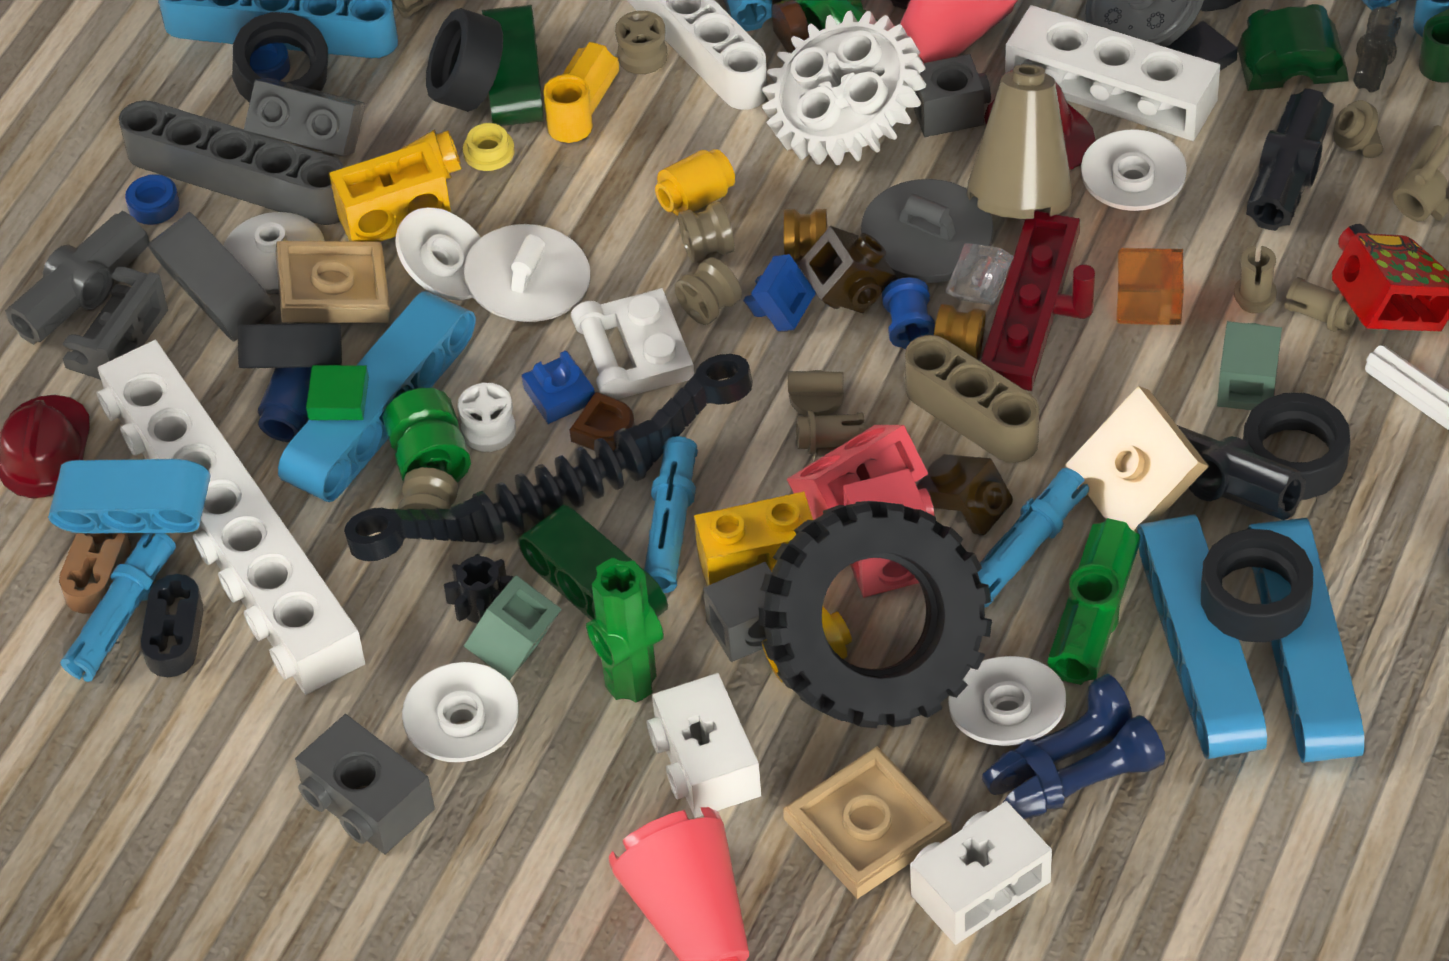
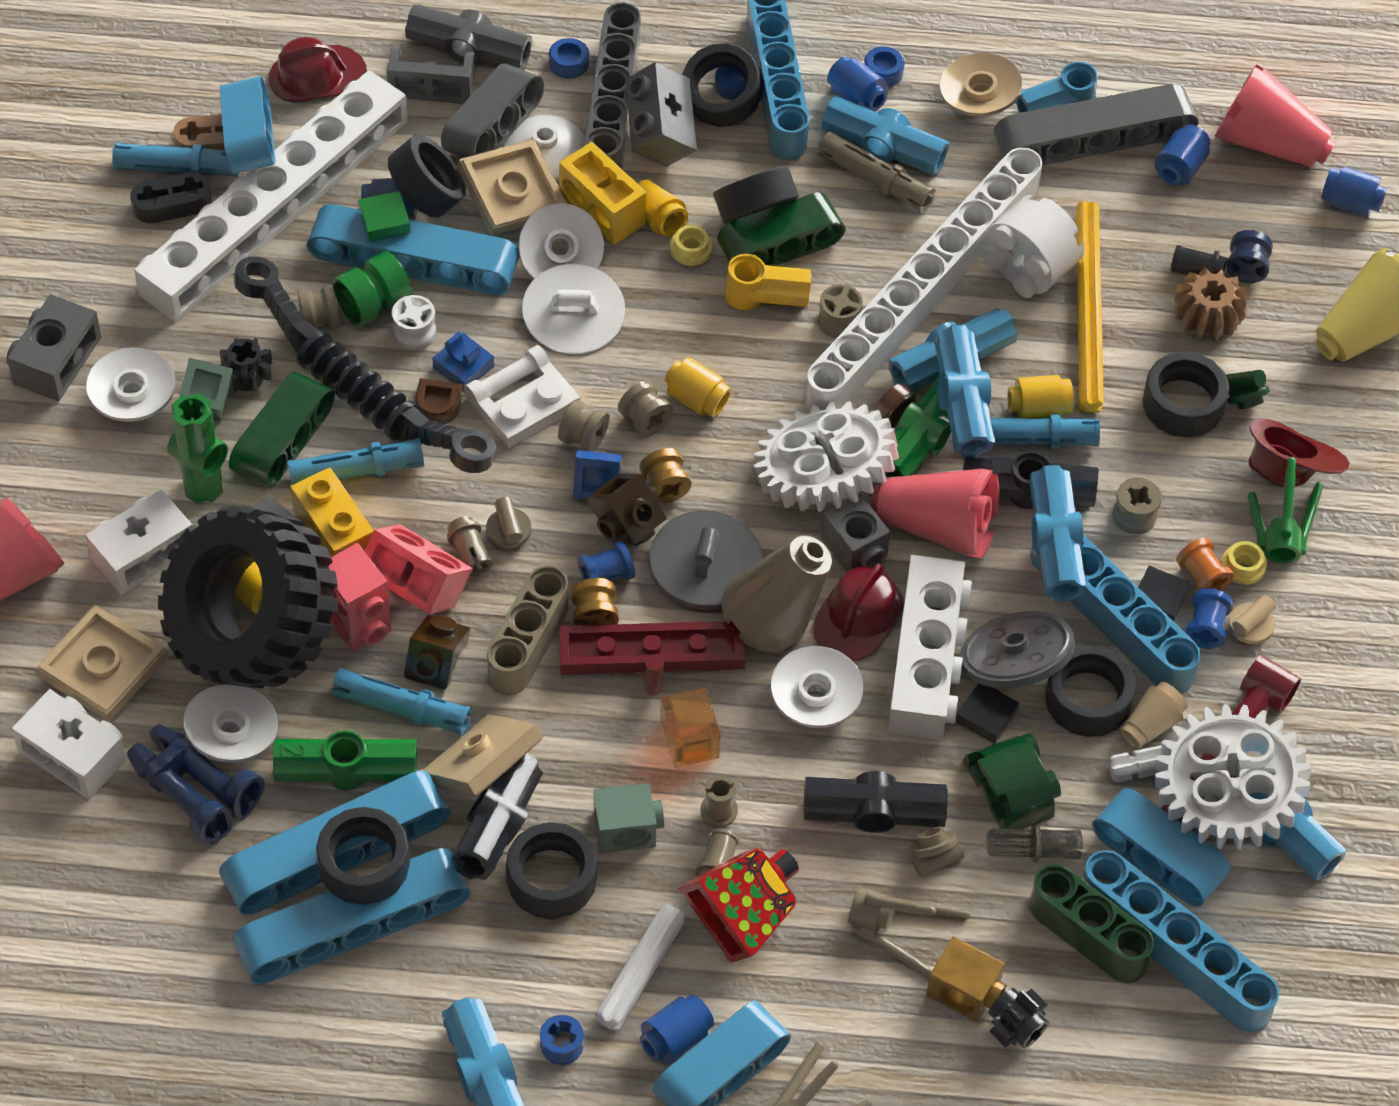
camera: 65 degrees right, 5 degrees up
clear plate [945,243,1014,305] -> none

